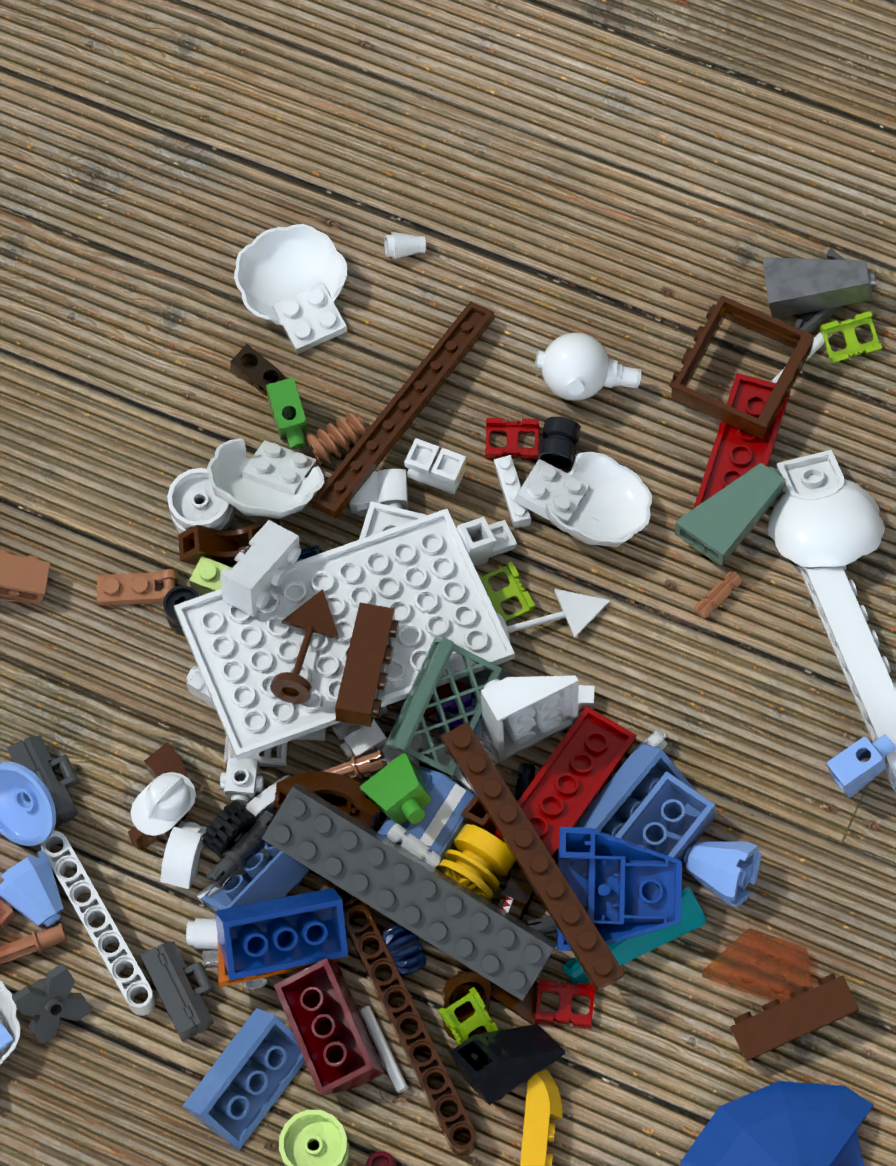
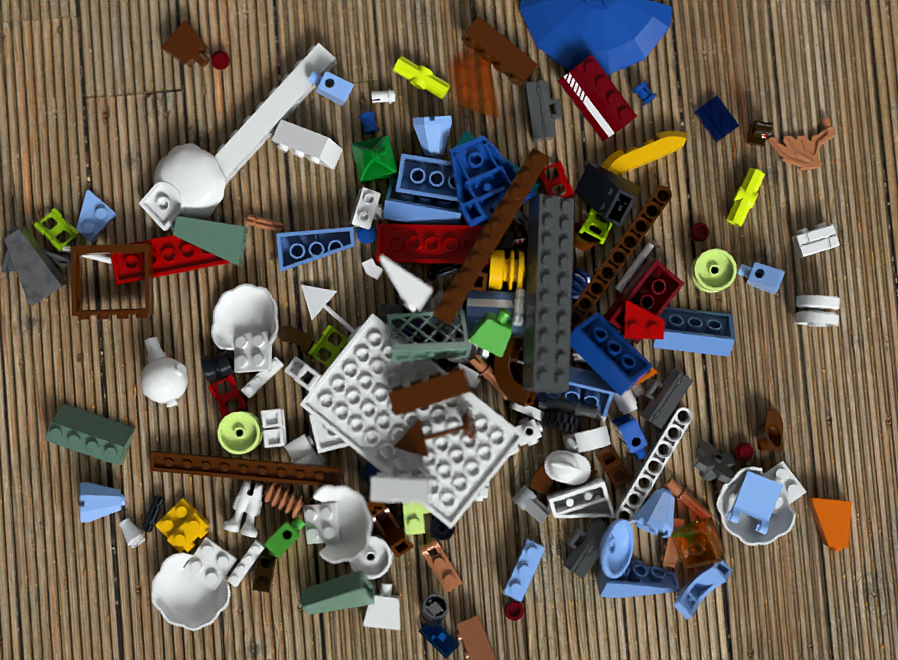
camera: 120 degrees left, 20 degrees up
none -> sand green slope [45,403,136,465]
none -> light blue wing [76,190,117,243]
none -> light blue cone [80,482,125,522]
none -> black axle [142,495,165,532]
none -> yellow plate [155,498,211,553]
none -> yellowish green wheel [217,411,264,454]
none -> white piece [222,479,264,538]
none -> white piece [227,539,266,587]
none -> white wedge [272,119,343,170]
none -> medium blue wedge [276,227,357,272]
none -> dark brown leg [278,325,316,355]
none -> sand green slope [299,570,375,615]
none -> white bracket [348,187,381,229]
none -> green piece [351,135,398,185]
none -> blue plate [357,226,376,244]
none -> blue bush [358,111,380,135]
none -> white torso [363,583,401,630]
none -> white pin [372,89,396,104]
none -> neon yellow piece [393,56,450,100]
none -> black wheel [419,594,448,627]
none -> clear blue tile [419,624,460,658]
none -> light blue brick [503,537,545,601]
none -> dark red tile [504,600,524,621]
none -> light grey piece [512,485,551,523]
none -> dark grey piece [525,81,562,143]
none -> white wedge [546,477,615,518]
none -> dark red slope [557,54,637,141]
none -> reddish brown slope [595,445,632,489]
none -> blue torso [611,413,648,460]
none -> red wing [624,300,665,340]
none -> dark red plate [734,443,754,462]
none -> reddish brown piece [756,409,783,453]

